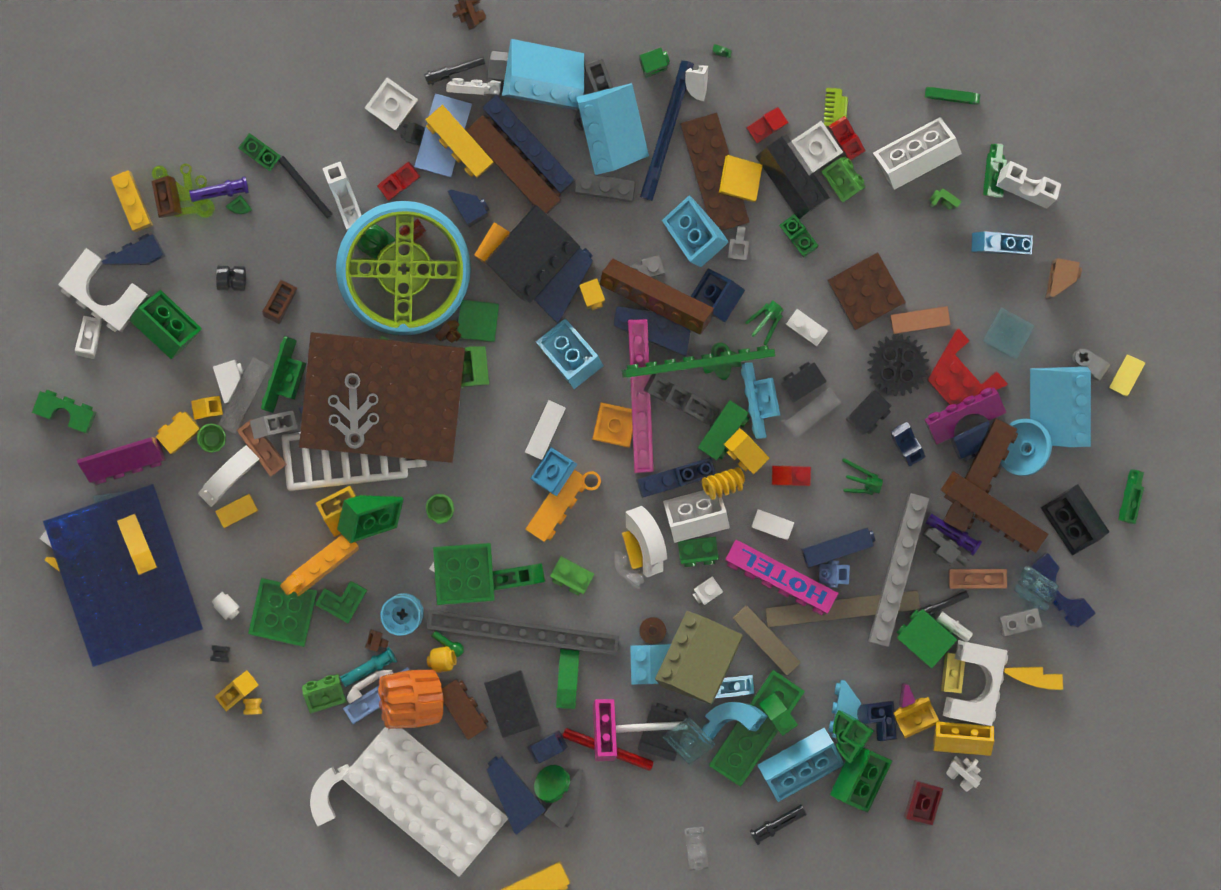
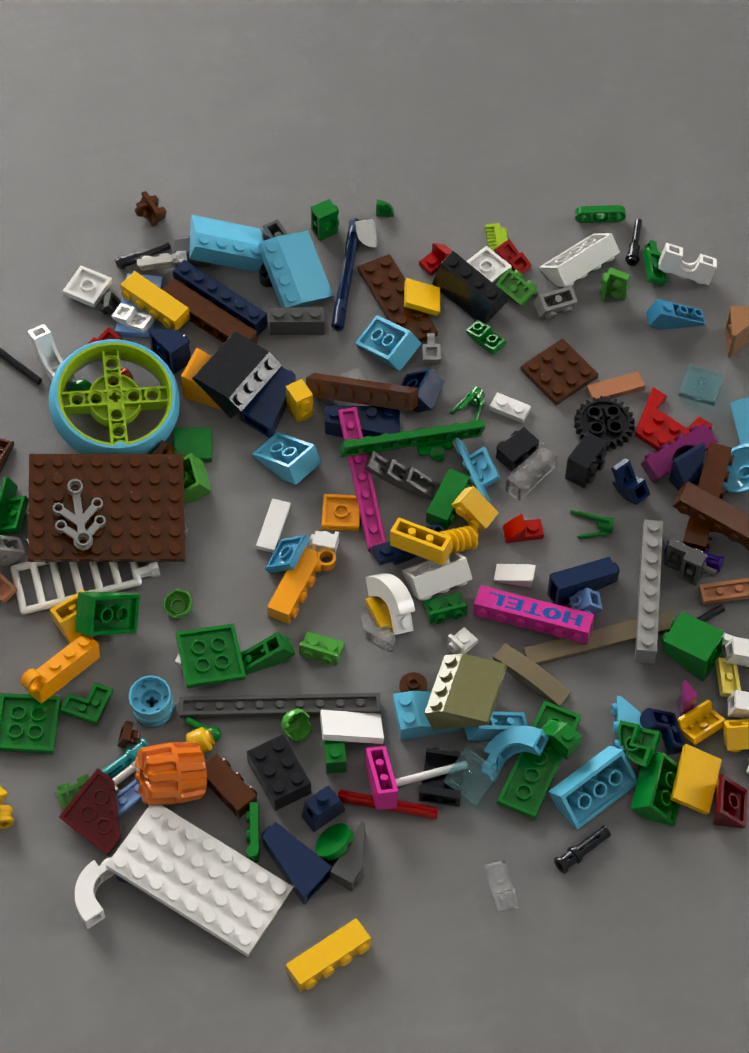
camera: 10 degrees left, 30 degrees down
none -> dark red plate [59,768,121,856]
none -> white slope [111,303,154,334]
none -> green plate [246,802,260,863]
none -> bright green hair [281,708,312,742]
none -> white brick [309,531,339,554]
none -> white tile [320,710,384,744]
none -> yellow brick [390,517,452,565]
none -> light grey brick [533,286,578,319]
none -> black pin [625,218,642,266]
none -> yellow tile [670,744,722,815]

